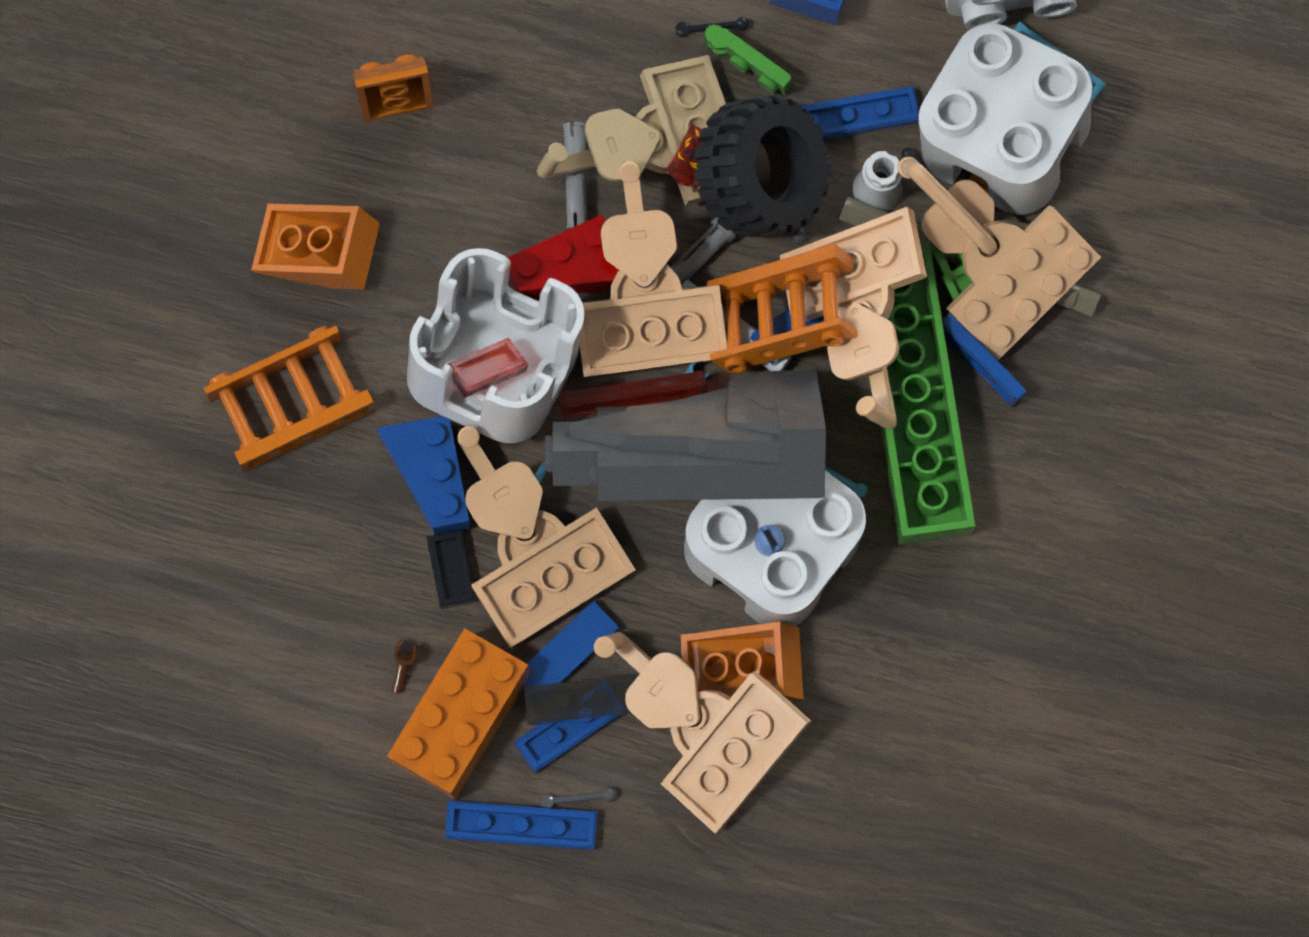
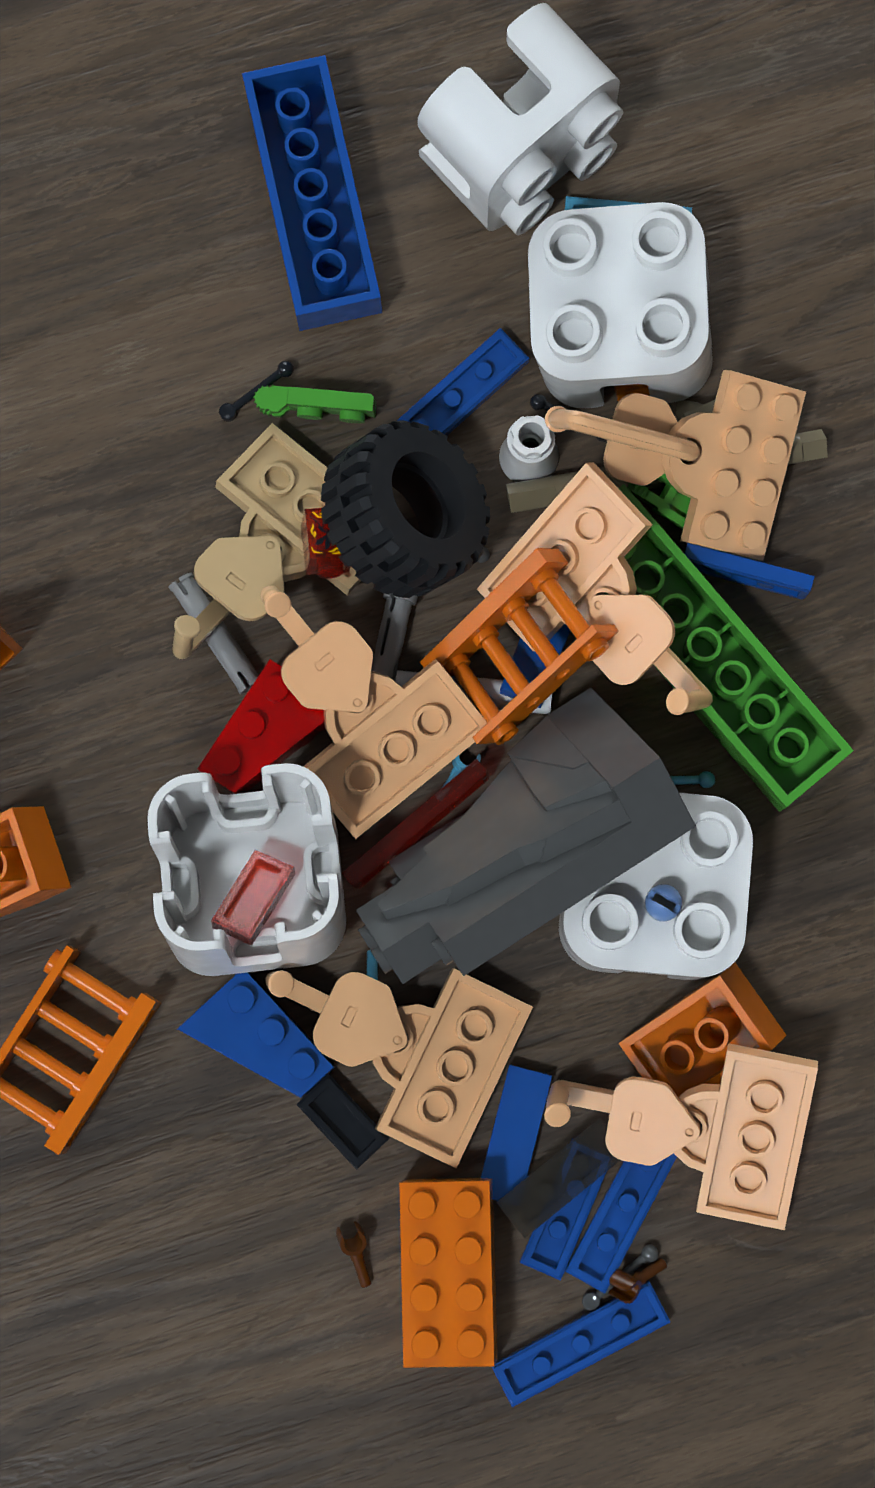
camera: 25 degrees left, 5 degrees up
none -> blue tile [565,1153,677,1294]
none -> reddish brown hand [608,1259,667,1304]

